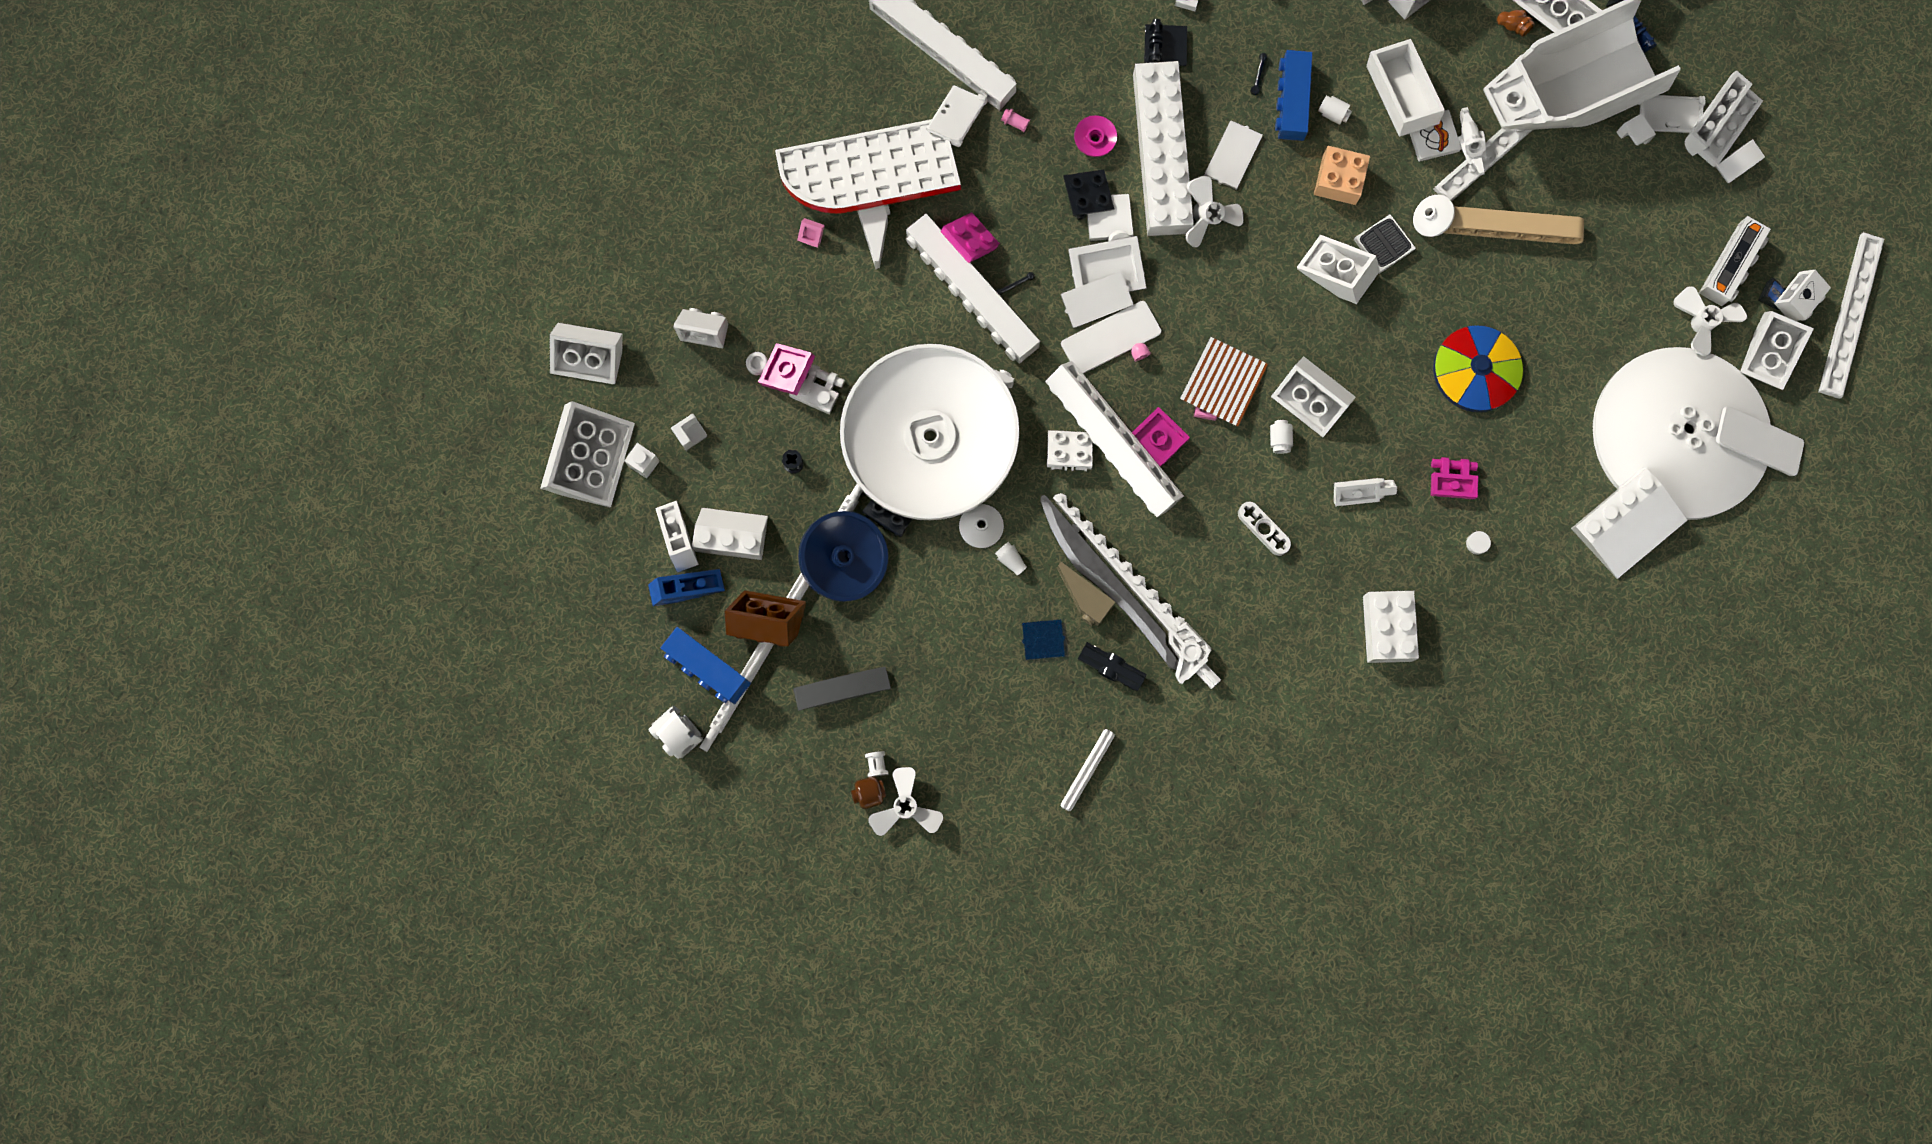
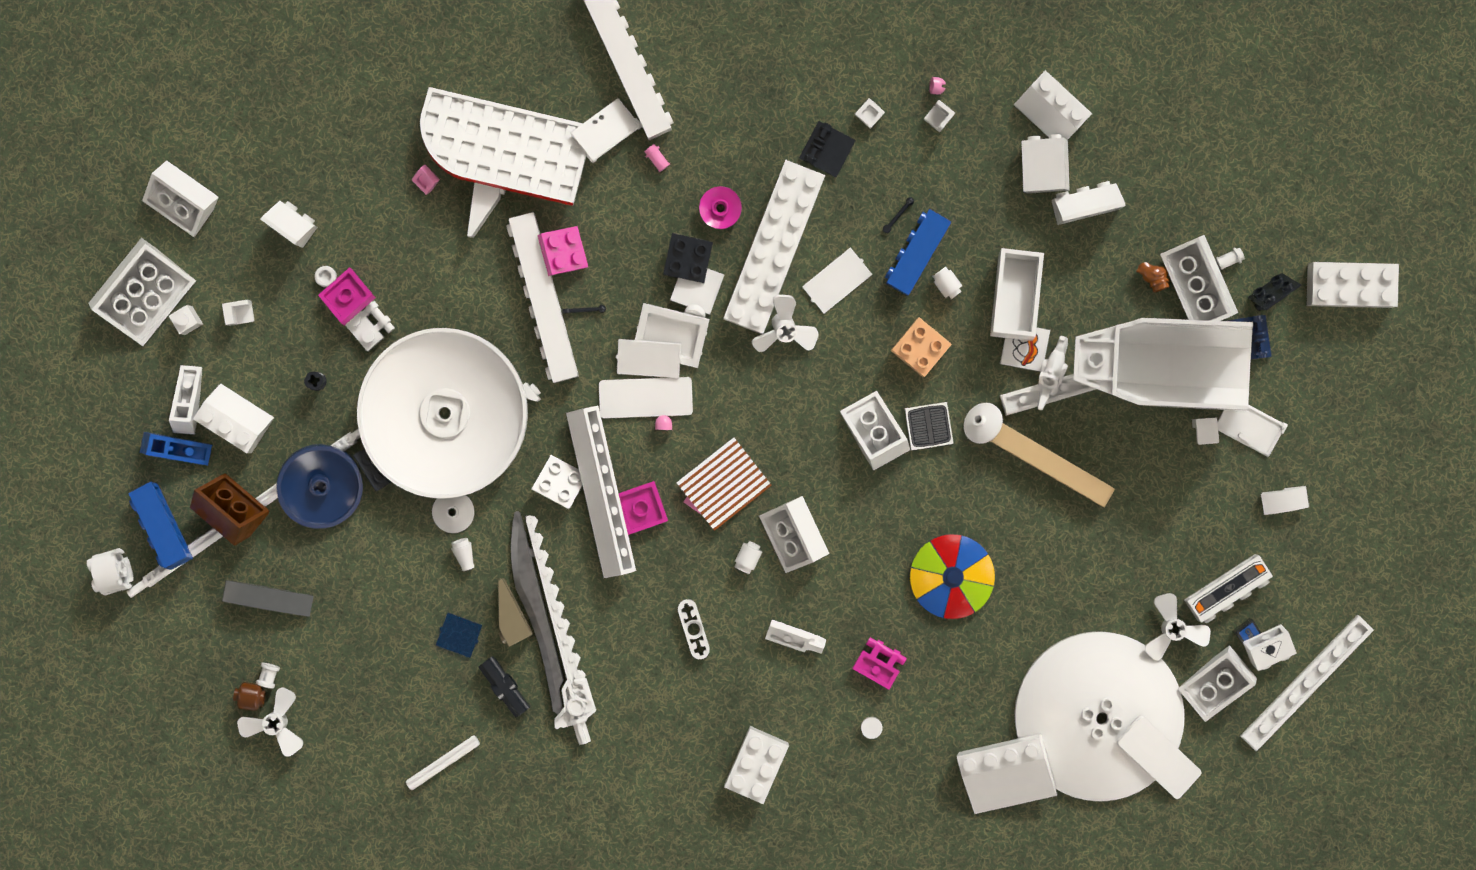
camera: 30 degrees right, 10 degrees up
white brick [1685,71,1763,167] -> none

